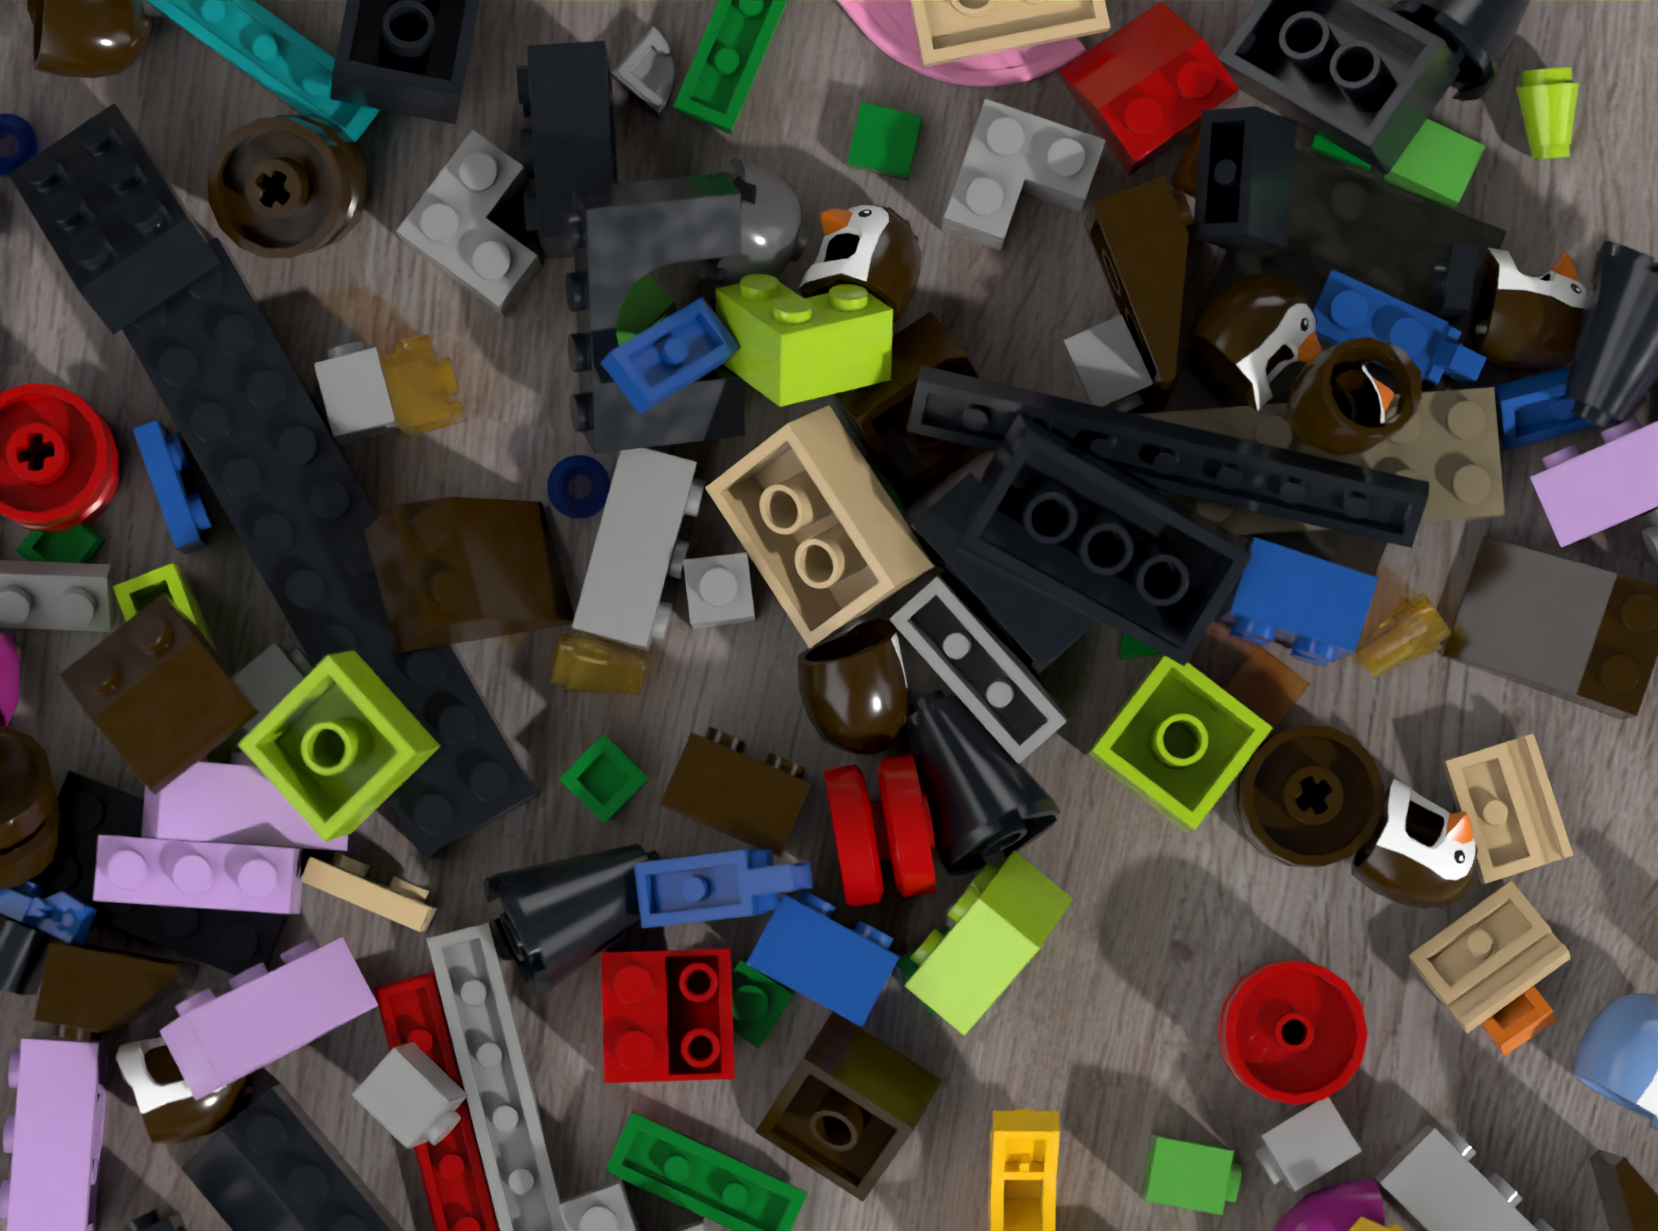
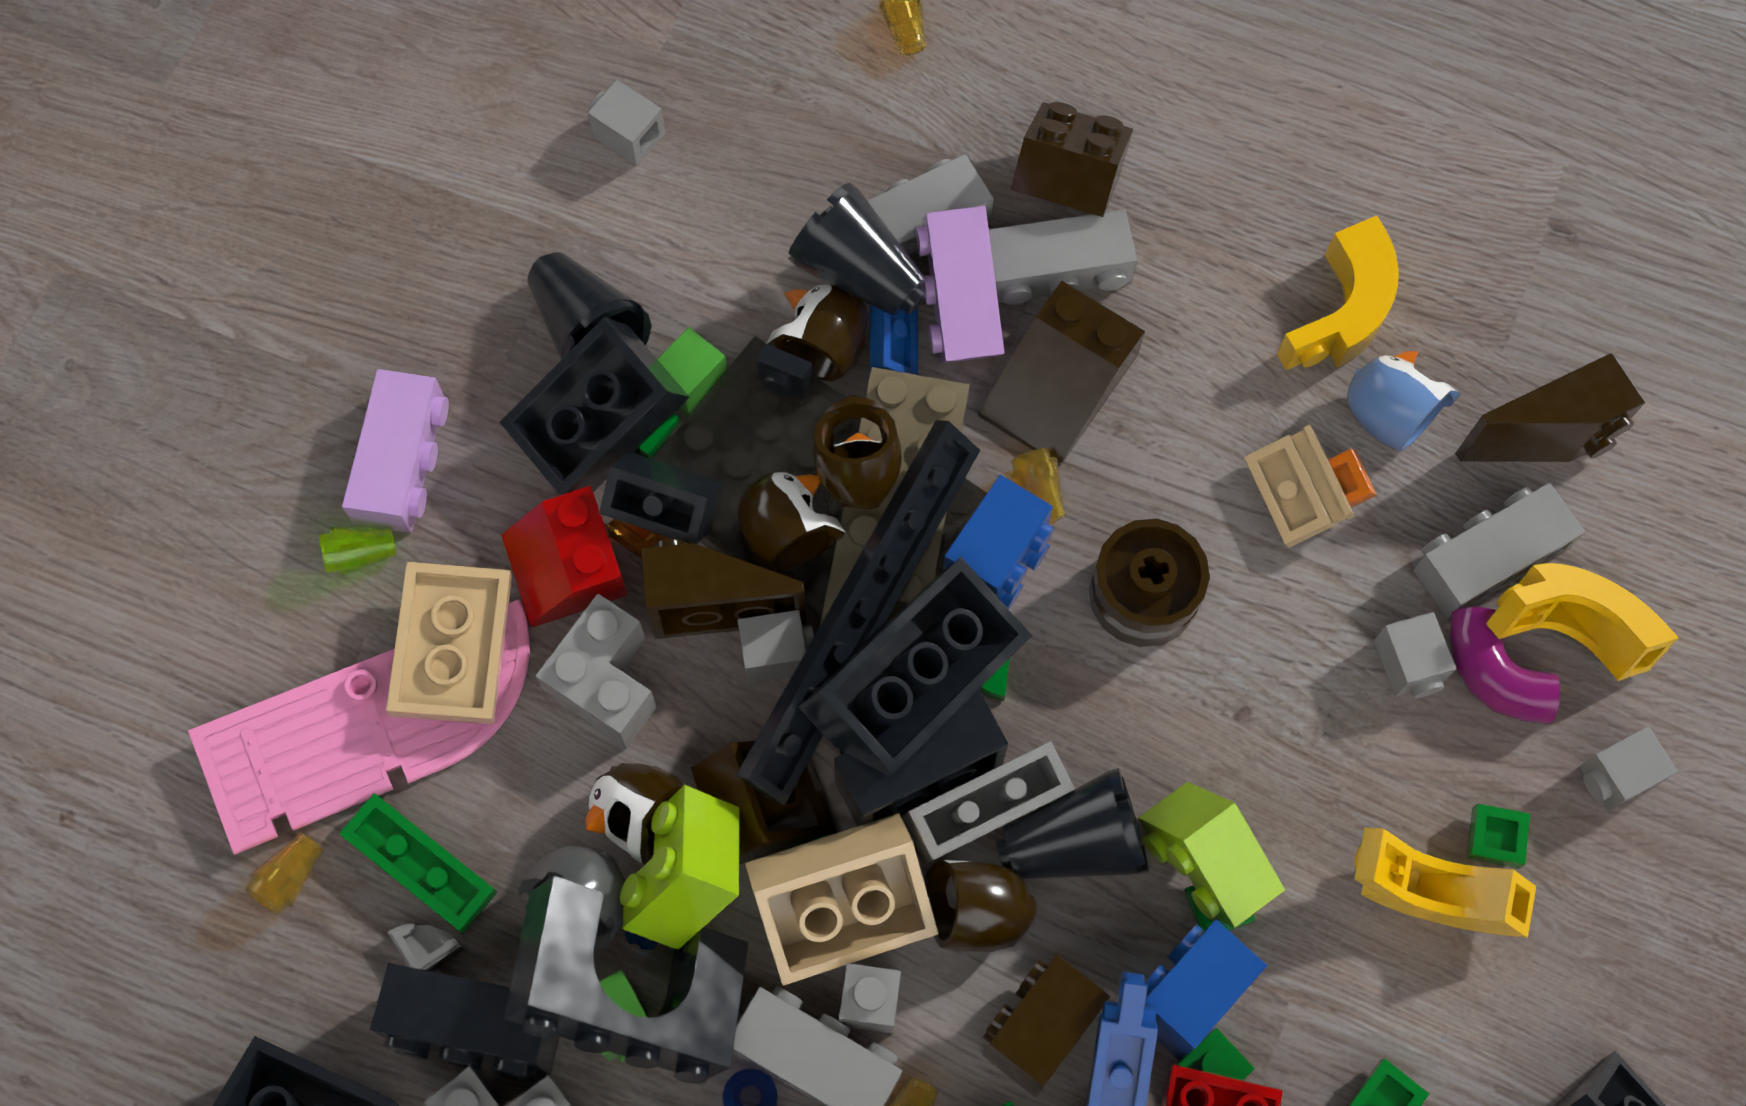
camera: 75 degrees left, 15 degrees down
blue plate [601,297,741,415] -> none
dark brown slope [755,1011,942,1202] -> none
red wheel [823,754,937,908] -> none
green tile [847,102,922,181] -> none
lime brick [1085,654,1273,833] -> none
bright green brick [1141,1133,1242,1215] -> none
red wheel [1215,960,1368,1105] -> none
clear orange plate [1224,645,1310,735] -> none
blue hinge [1313,269,1487,386] -> none
piece [1351,779,1478,909] -> none
tan plate [1441,733,1574,884] -> none
lime cone [1515,67,1579,160] -> none

